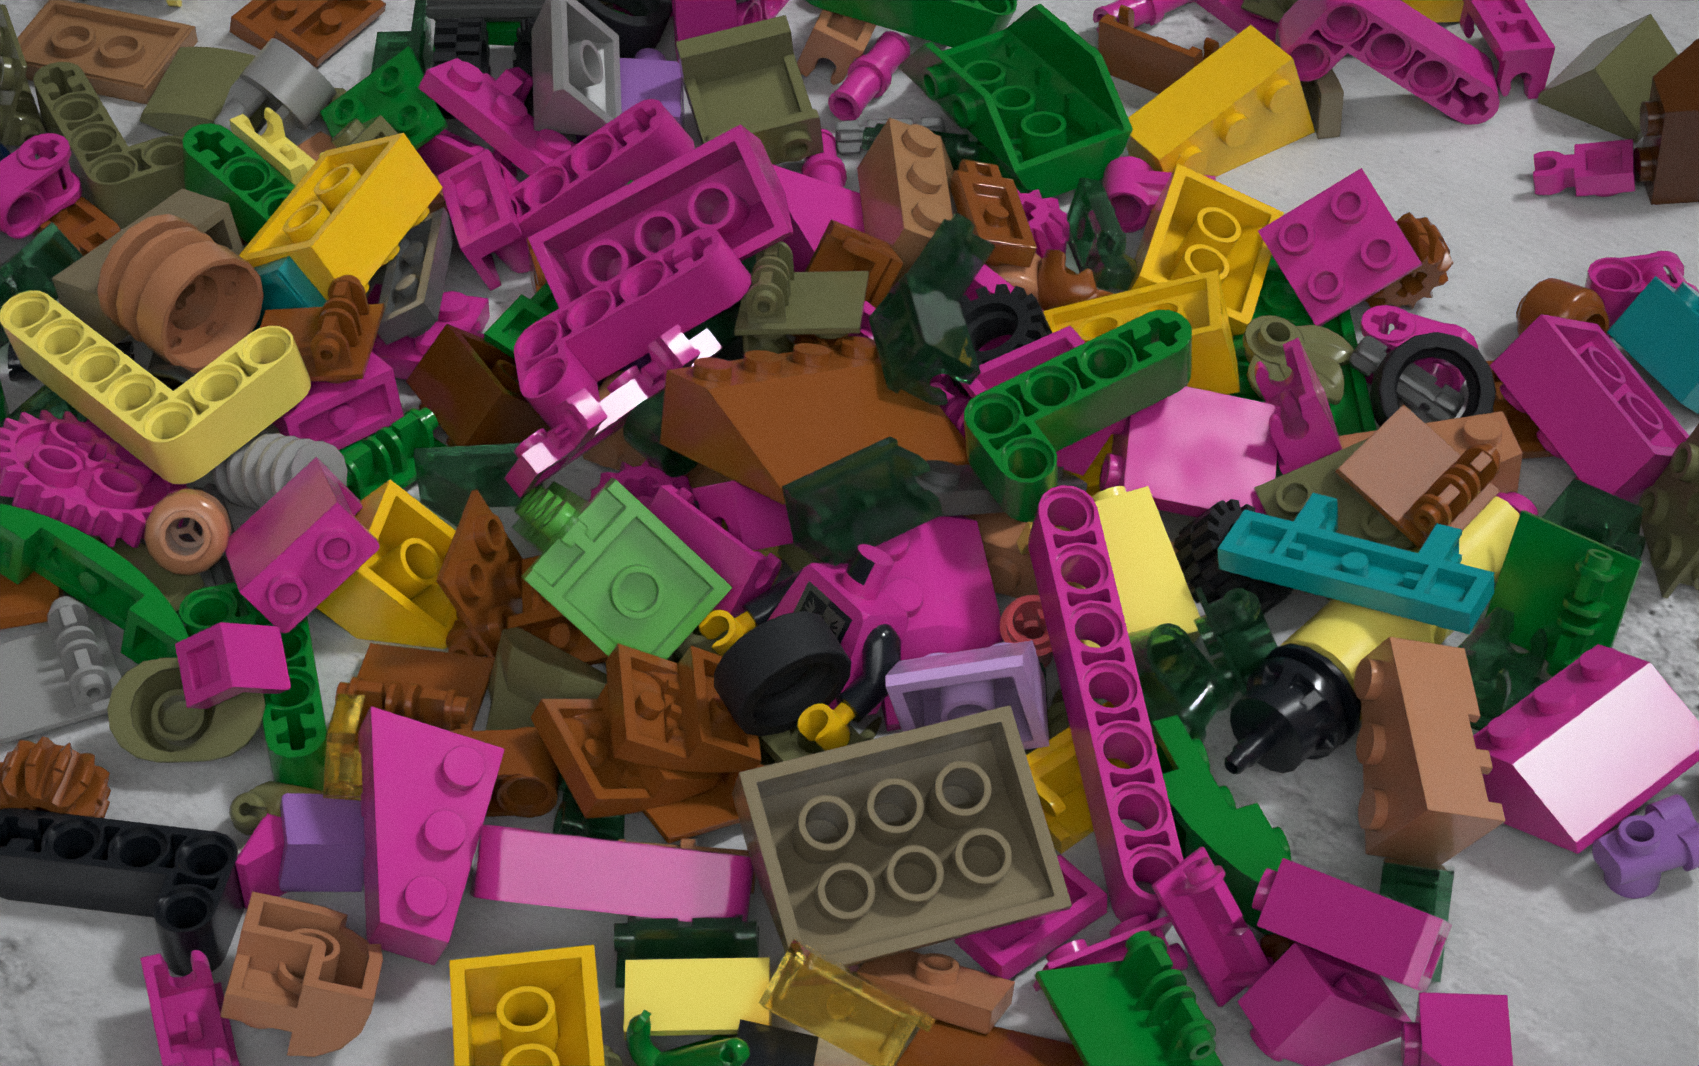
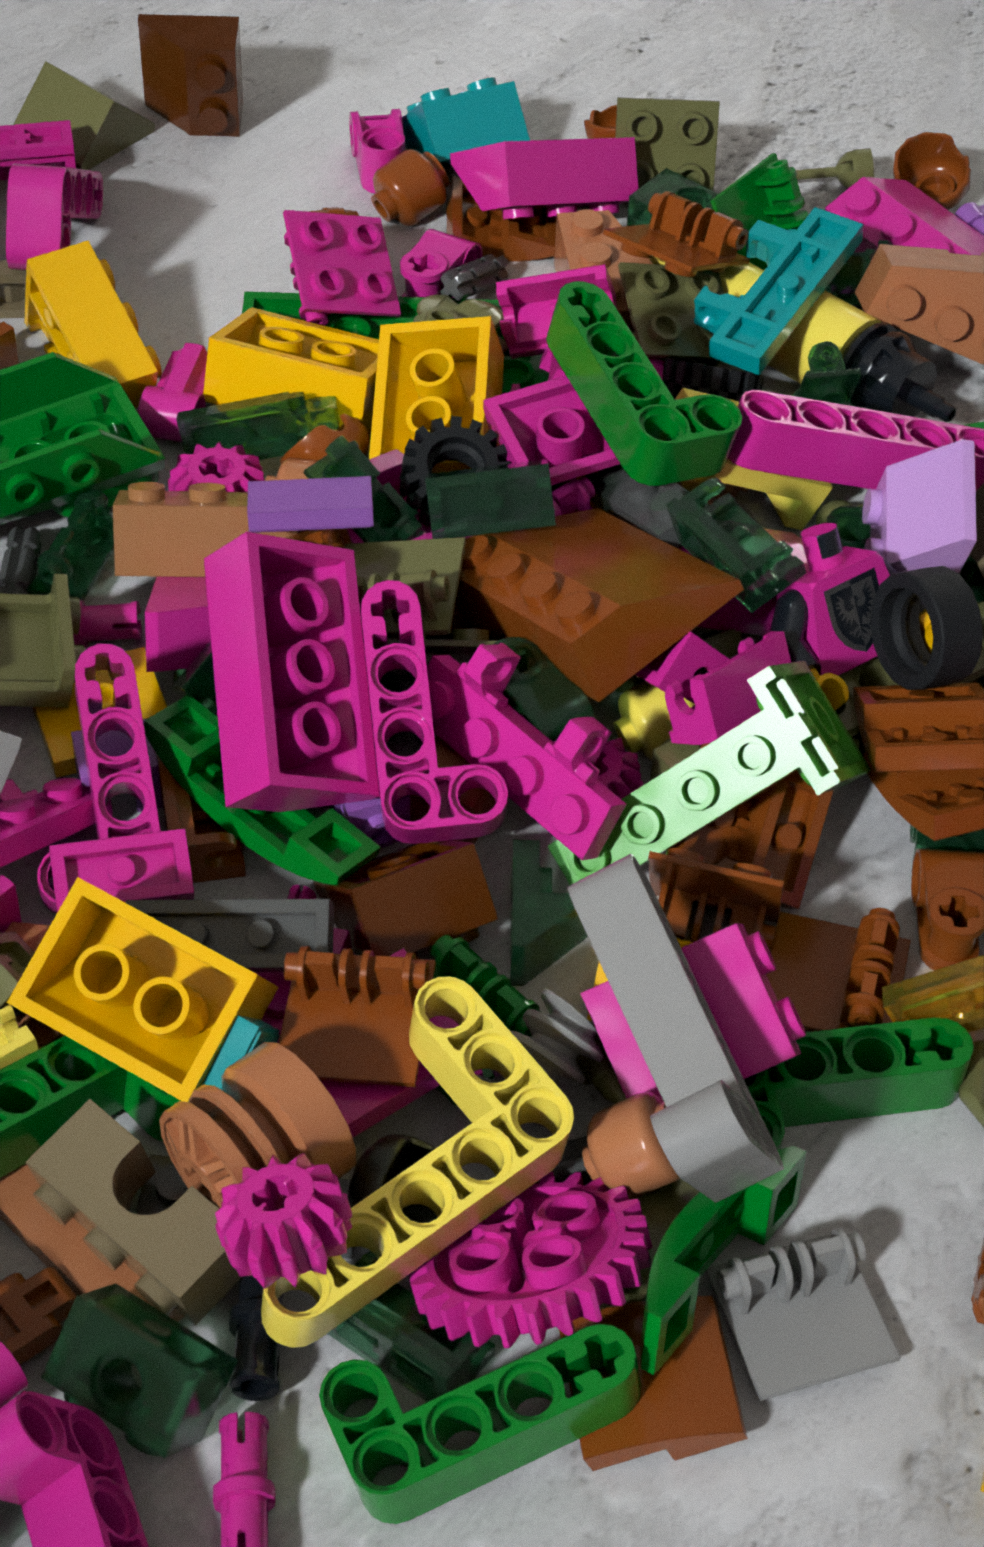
camera: 90 degrees left, 5 degrees up
olive piece [107,658,265,763] -> none
dark pink panel [175,622,291,709] -> none
olive slope [485,627,607,730] -> none
dark orange hinge [951,159,1037,268] -> none
coral cone [1000,595,1053,669] -> none
black tyre [1370,332,1496,427] -> none
dark pink plate [1533,139,1635,197] -> none
none -> dark pink gear [215,1153,353,1289]
none -> medium lavender tile [247,476,374,533]
none -> light grey beam [568,854,784,1203]

